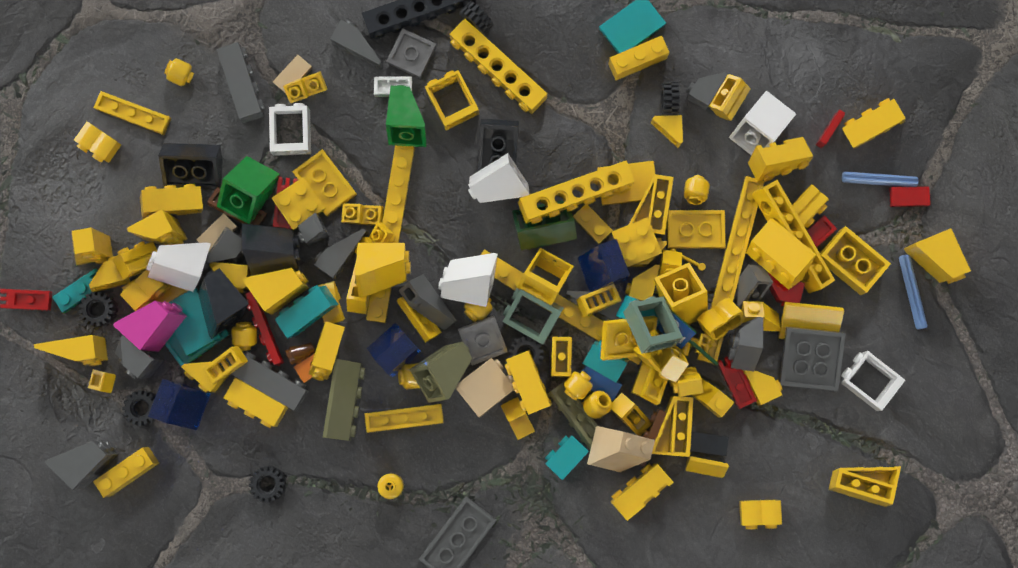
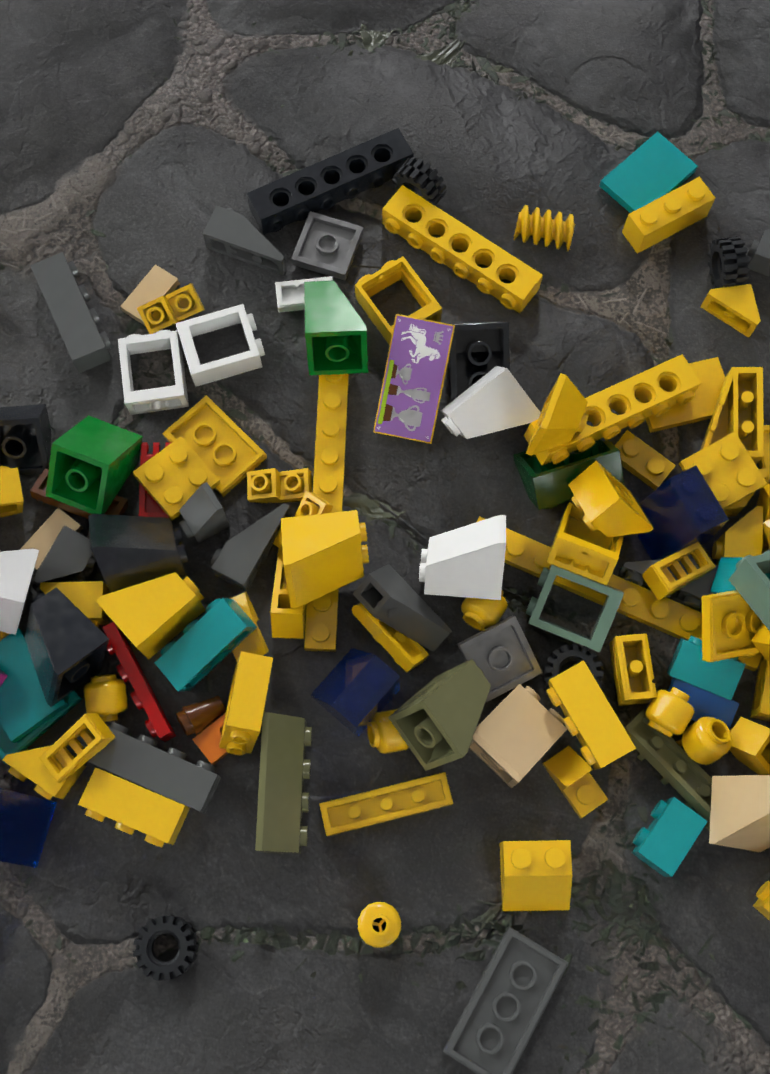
camera: 10 degrees left, 10 degrees down
none -> white window [175,304,265,387]
none -> medium lavender tile [373,314,455,444]
none -> yellow slope [499,840,573,911]
none -> yellow piece [513,205,575,252]
none -> yellow slope [525,373,589,456]
none -> yellow slope [568,461,654,537]

